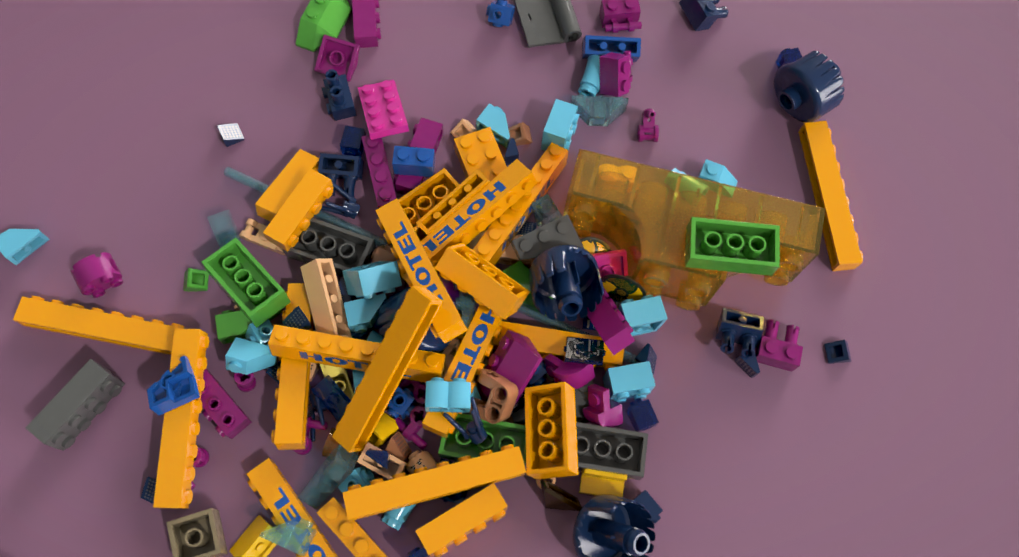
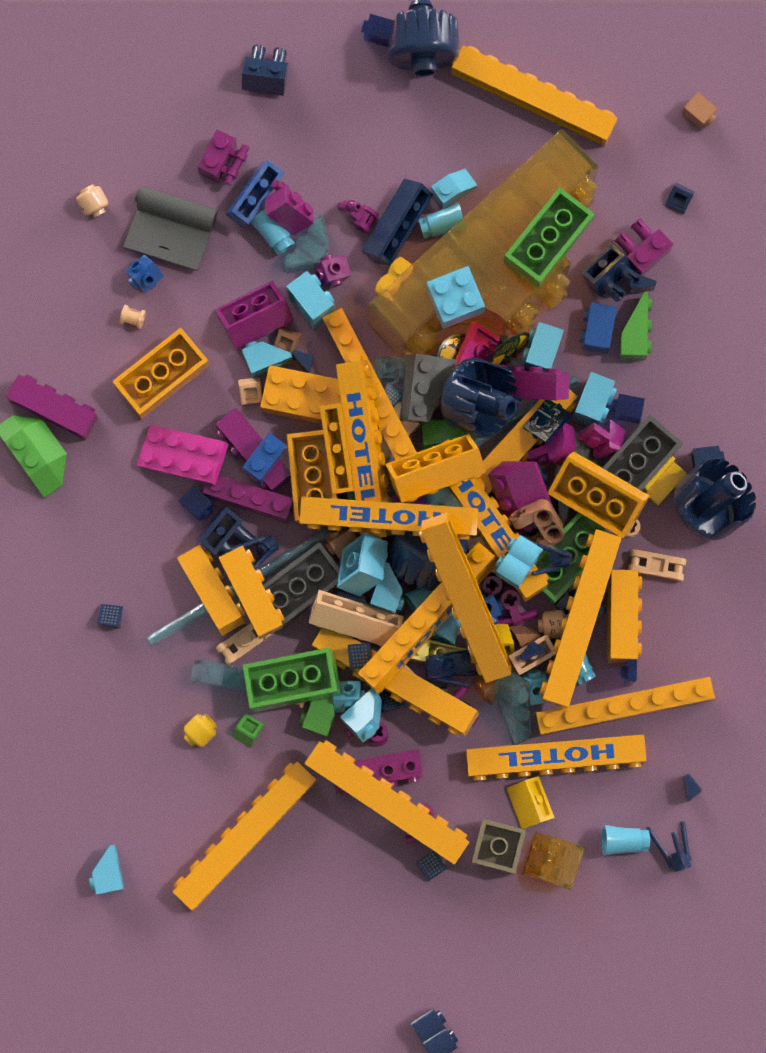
camera: 55 degrees left, 10 degrees up
dark grey brick [26,359,125,451] -> none
magenta brick [70,252,123,298] -> none
blue slope [147,355,200,416] -> none
clear light blue slope [260,518,317,556] -> none
magenta slope [314,35,360,82] -> none
dark blue brick [322,69,357,121] -> none
dark brown slope [540,479,582,511] -> none
dark blue slope [635,343,657,374] -> none
none -> light orange brick [112,327,209,420]
none -> light nougat bush [119,305,146,329]
none -> yellow head [184,714,217,747]
none -> magenta slope [215,281,294,349]
none -> magenta brick [315,255,352,288]
none -> dark blue brick [361,178,433,267]
none -> medium azure brick [426,266,485,329]
none -> blue brick [579,302,617,353]
none -> bright green slope [619,292,652,360]
none -> light nougat plate [627,549,687,582]
none -> nougat brick [682,92,718,130]

